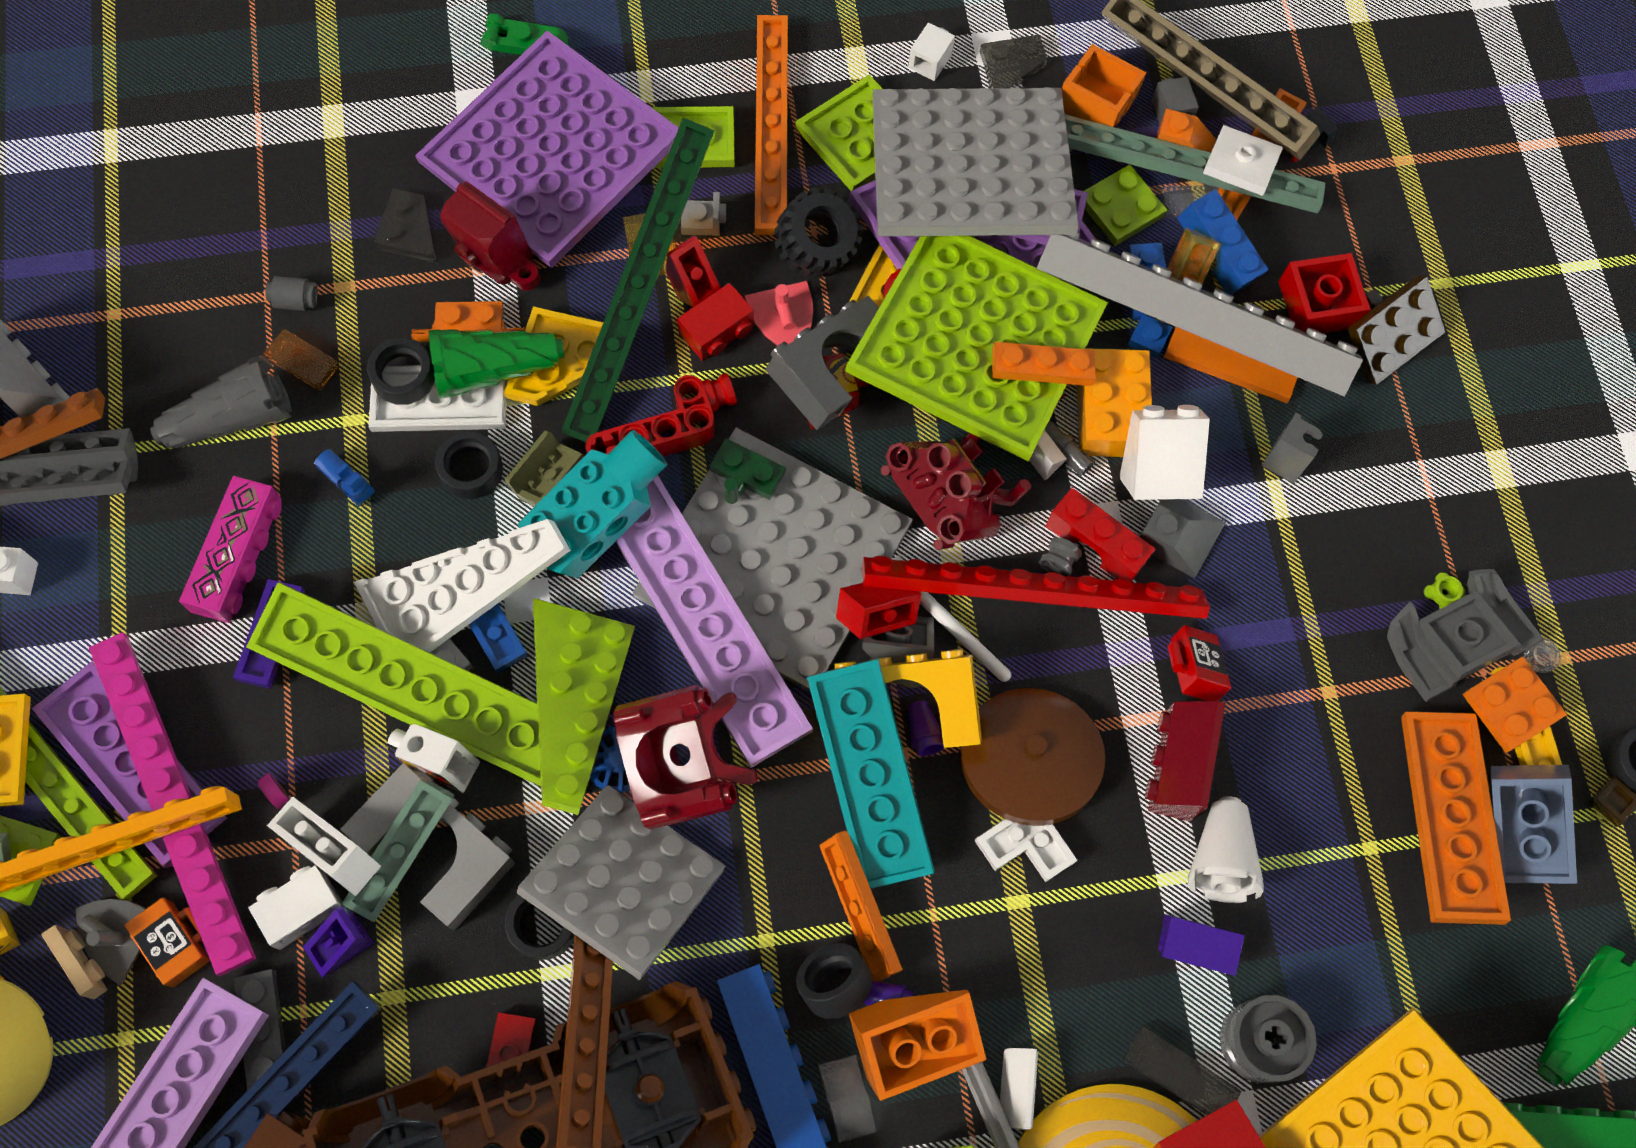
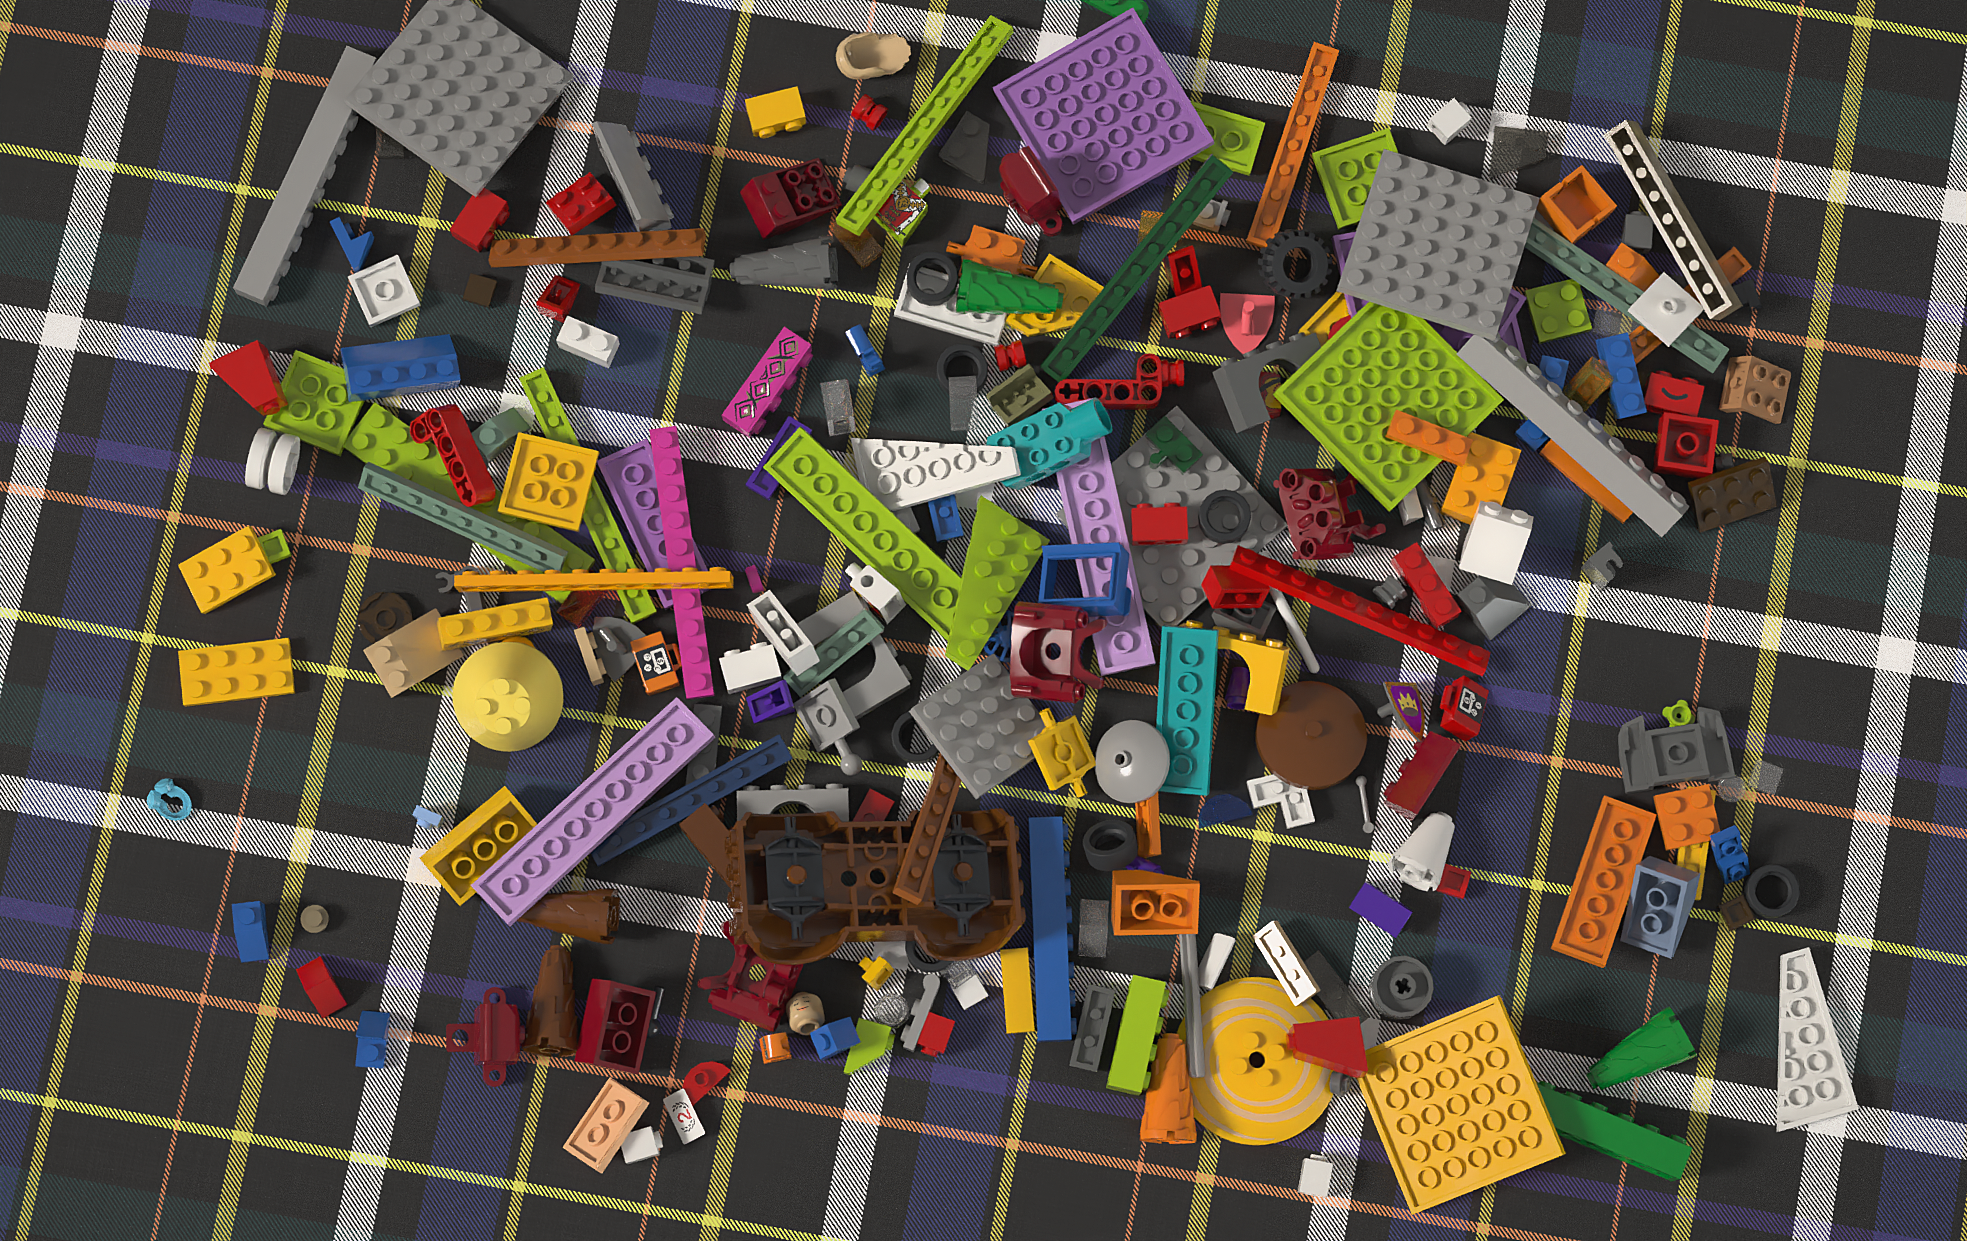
camera: 20 degrees right, 10 degrees up
none -> clear red slope [557,569,608,629]
none -> light grey arch [737,784,849,822]
none -> dark red slope [740,158,842,239]
none -> yellow brick [745,86,806,138]
none -> light grey plate [793,678,863,776]
none -> clear torso [820,379,856,436]
none -> lime plate [836,15,1014,236]
none -> tan hair [836,32,911,80]
none -> red wheel [851,94,888,131]
none -> torso [873,178,931,246]
none -> clear tile [949,376,978,431]
none -> red wheel [994,340,1026,372]
none -> yellow plate [1028,708,1096,797]
none -> blue piece [1038,542,1132,617]
none -> light grey dish [1094,720,1170,803]
none -> red brick [1131,503,1188,546]
none -> black tyre [1198,489,1251,544]
none -> clear blue plate [1198,794,1252,830]
none -> plate [1252,920,1321,1006]
none -> light grey hinge [1356,776,1374,833]
none -> shield [1378,682,1425,742]
none -> red plate [1436,864,1472,899]
none -> red brick [1643,371,1705,417]
none -> blue slope [1710,825,1750,885]
none -> medium nougat bracket [1719,356,1791,424]
none -> clear tile [1747,759,1783,795]

